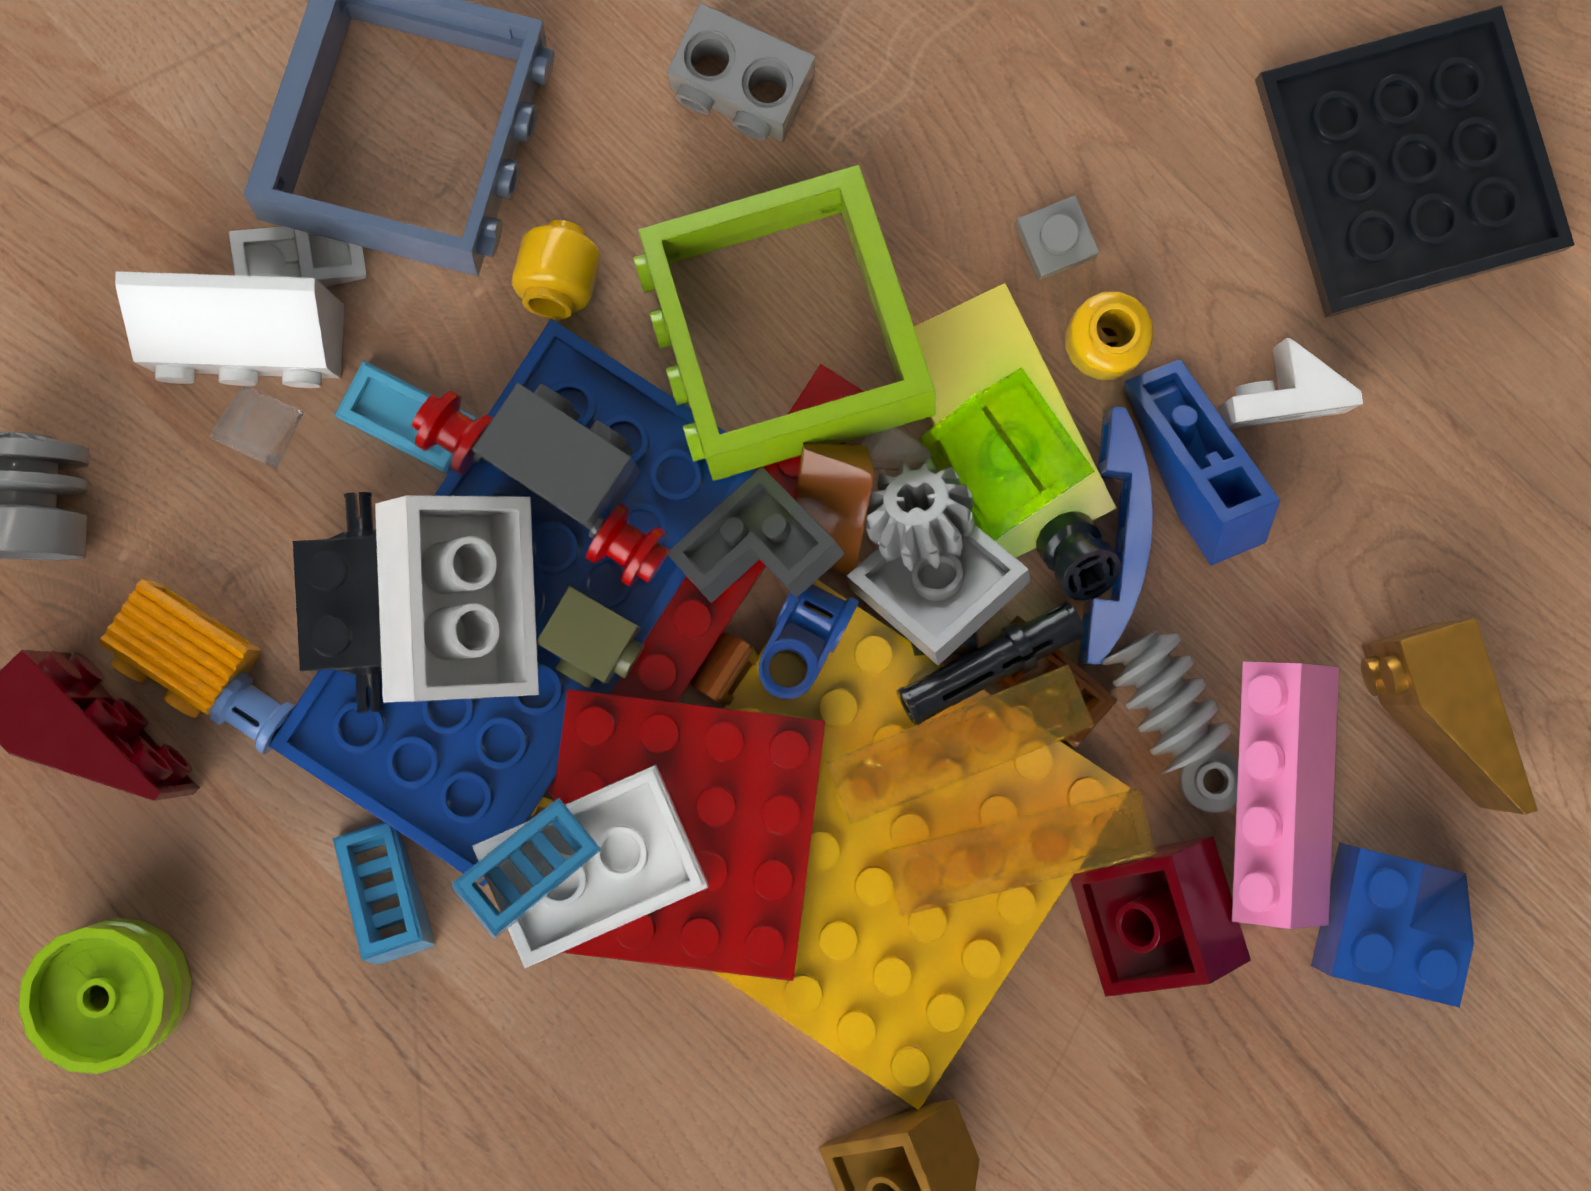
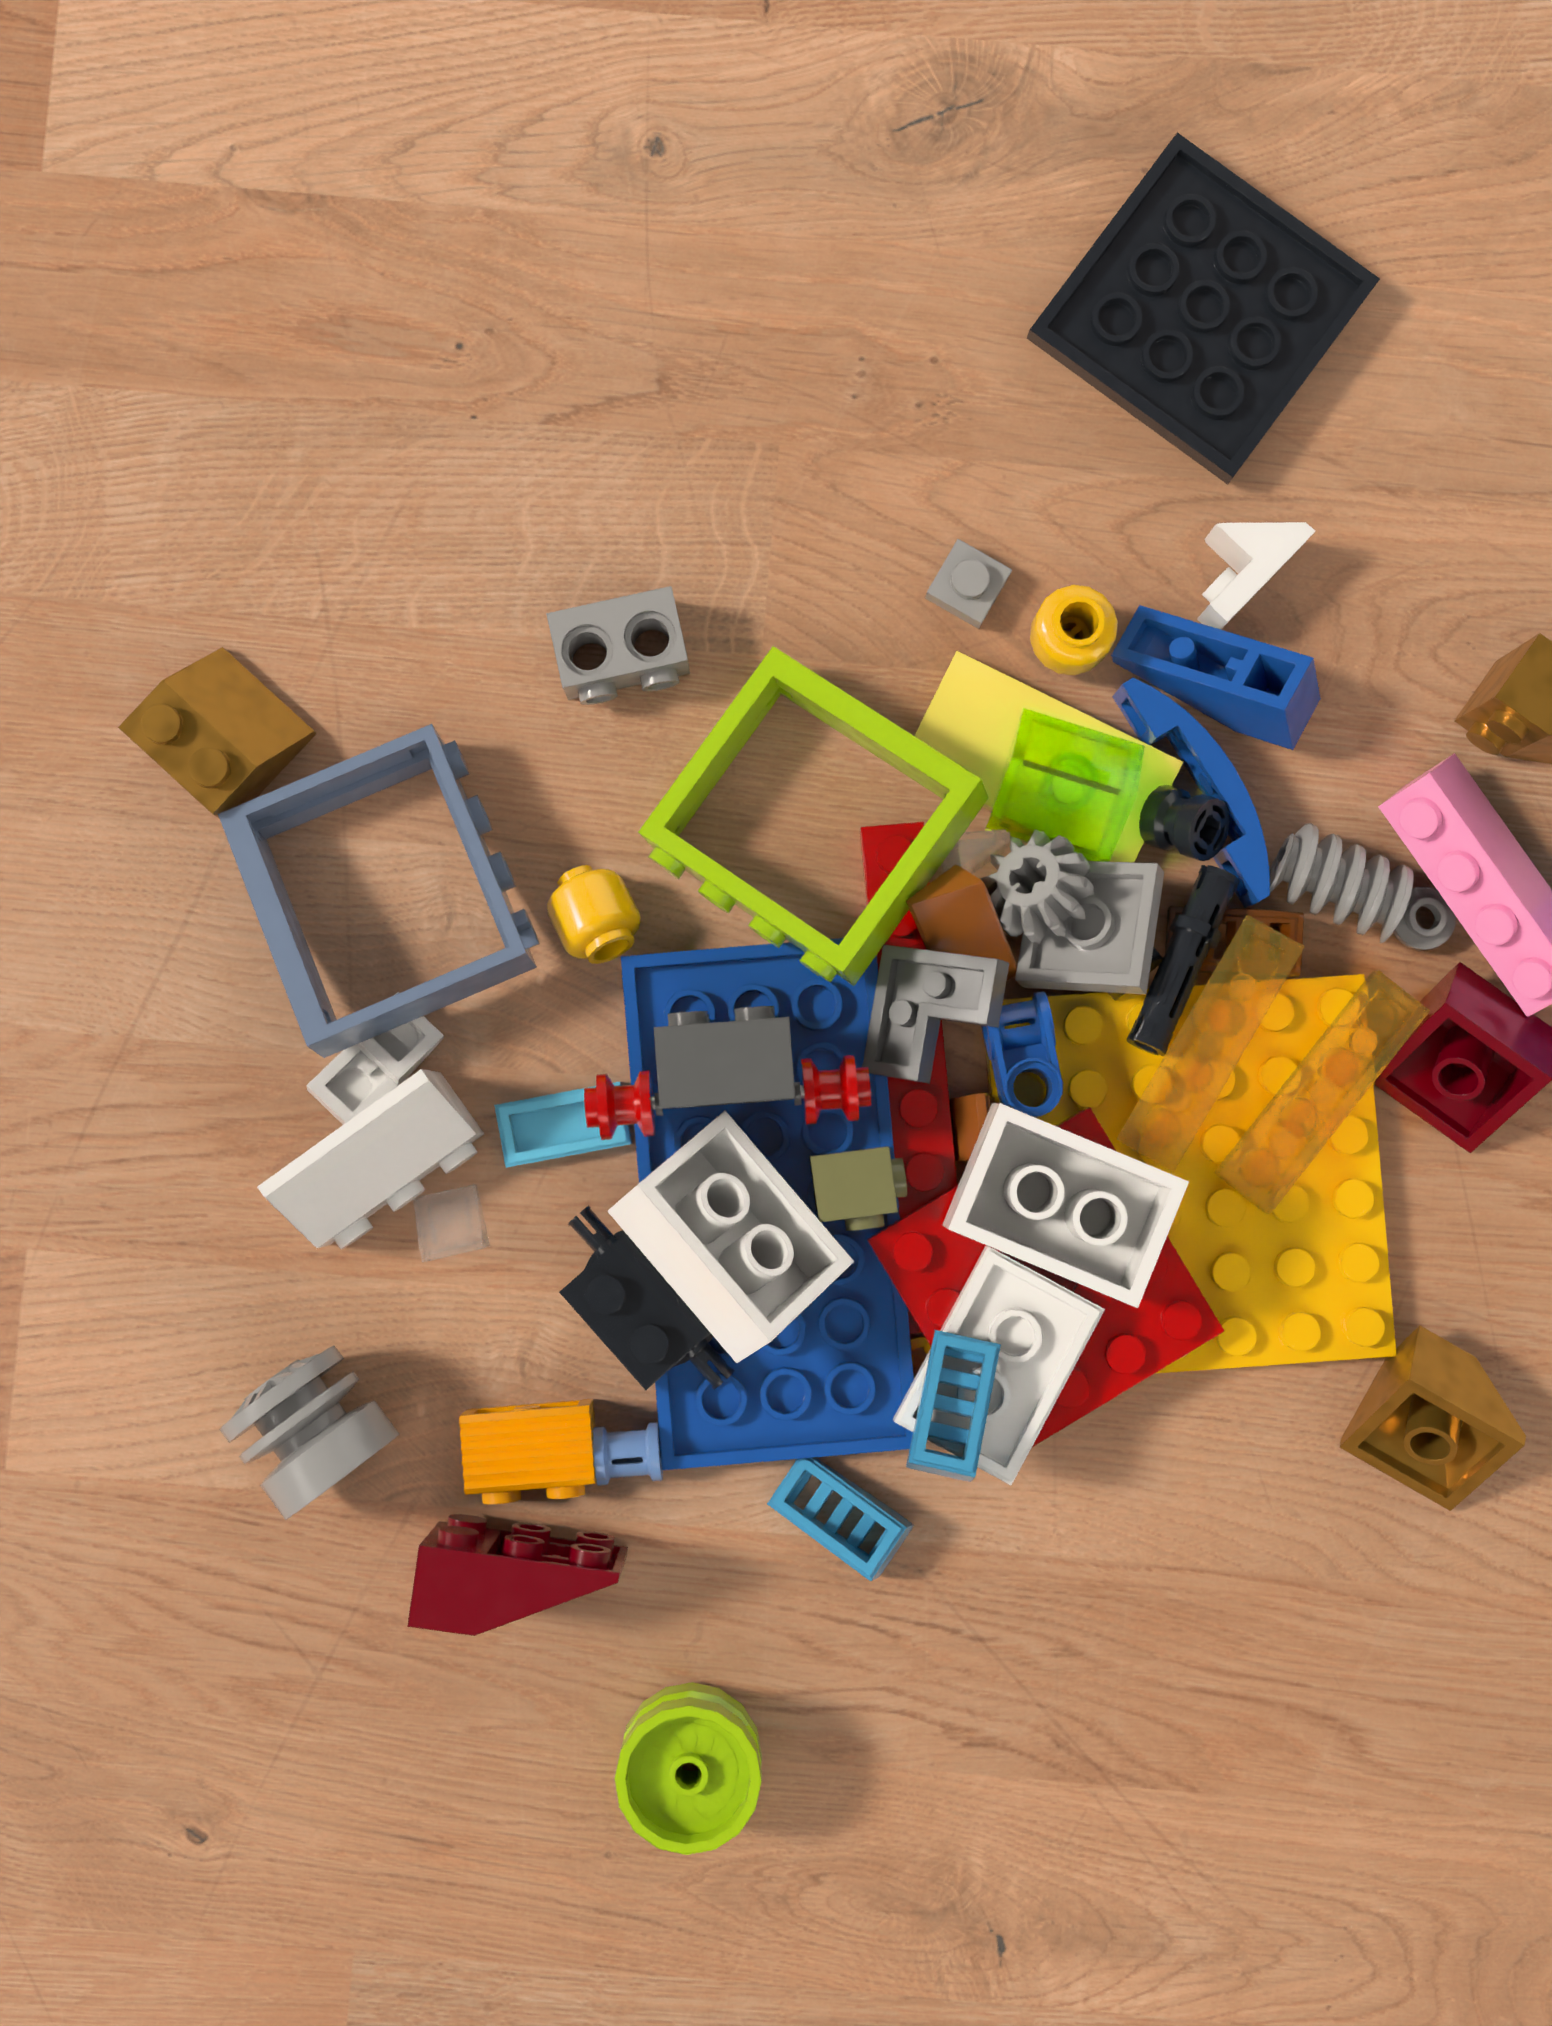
camera: 40 degrees left, 0 degrees up
none -> white brick [942,1103,1189,1308]

